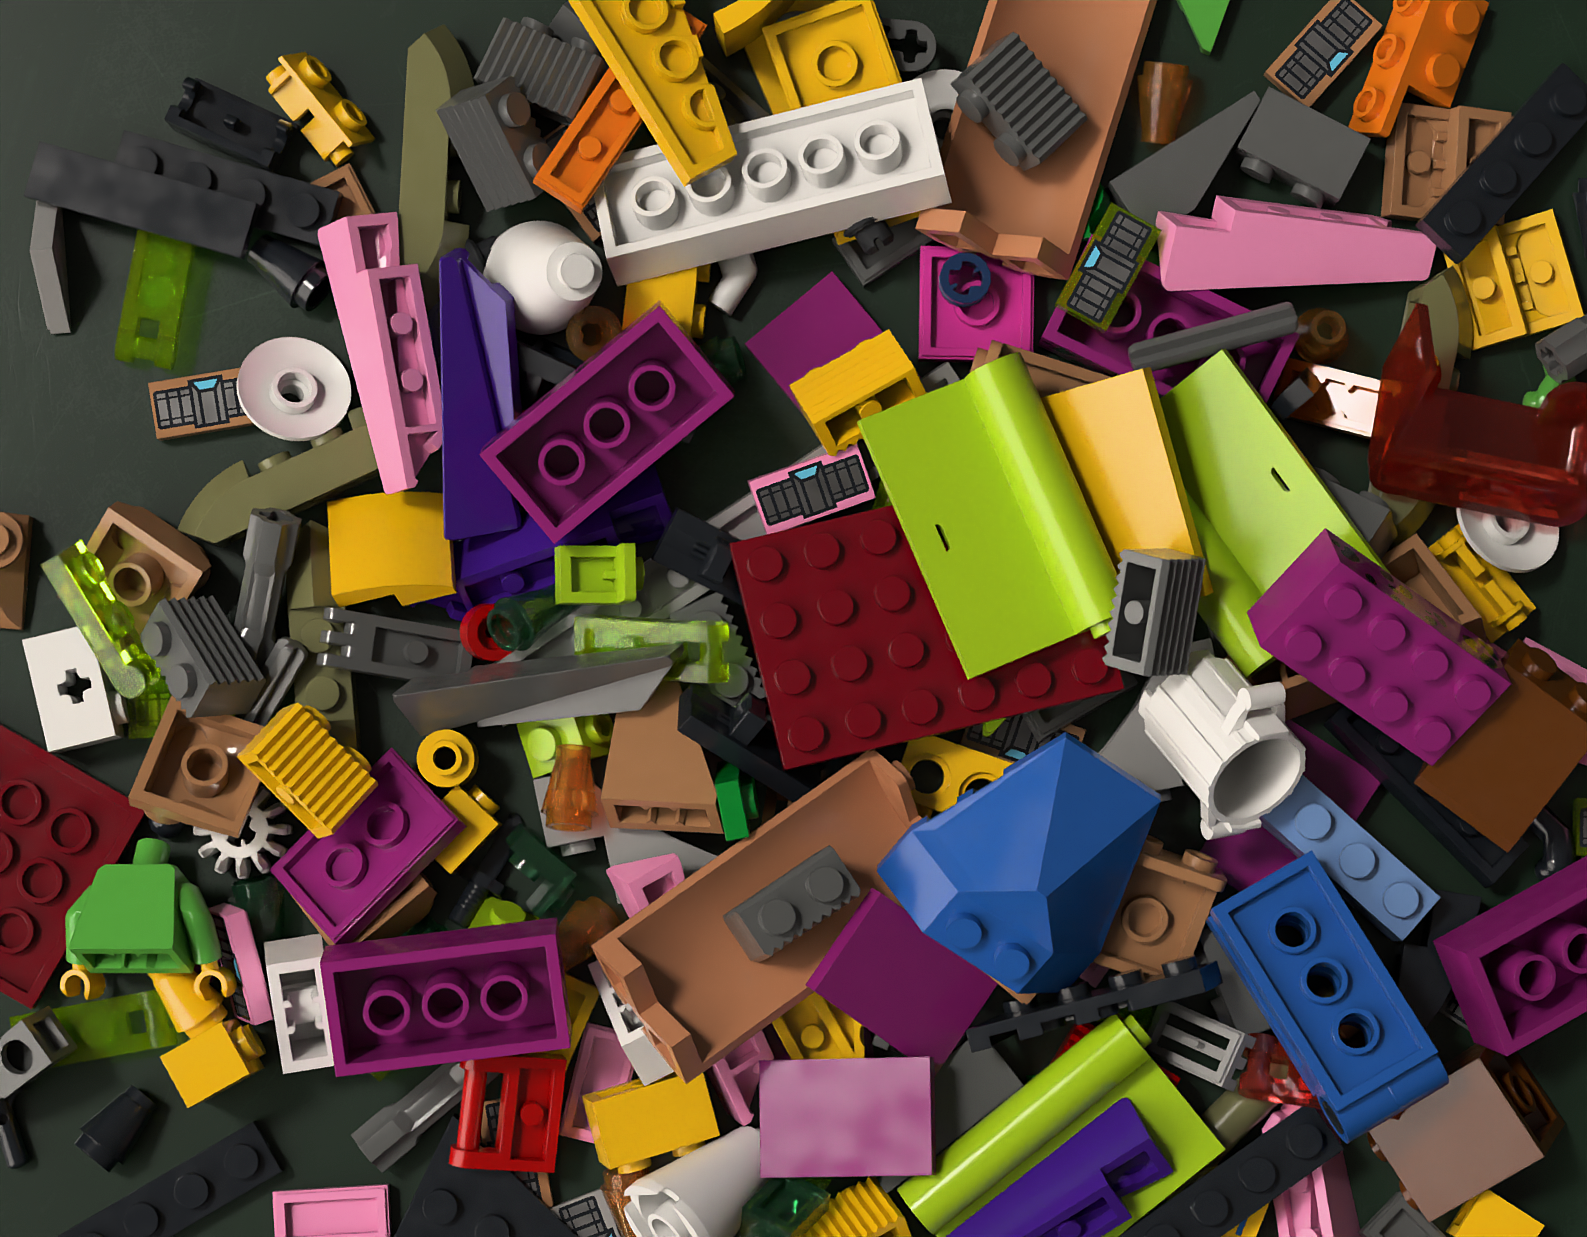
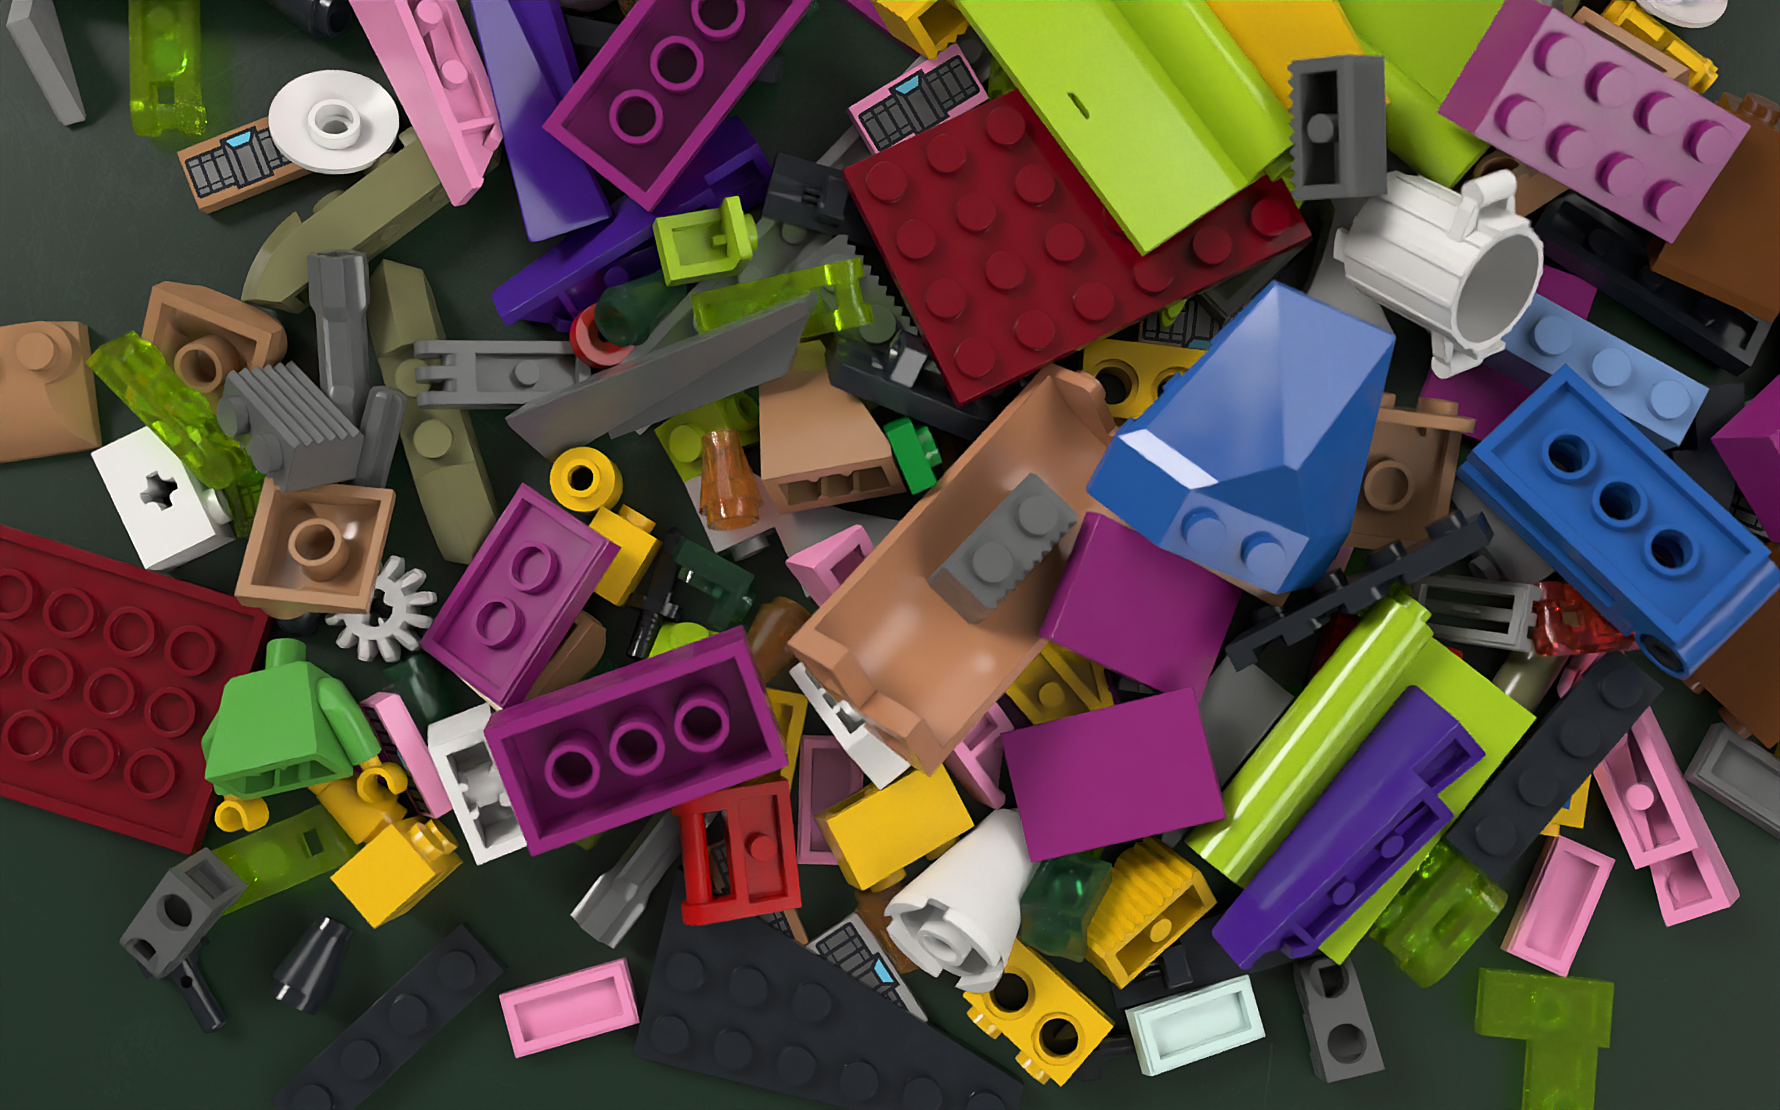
camera: 15 degrees left, 0 degrees up
yellow brick [237,702,378,839] -> none
yellow slope [327,491,457,607] -> none

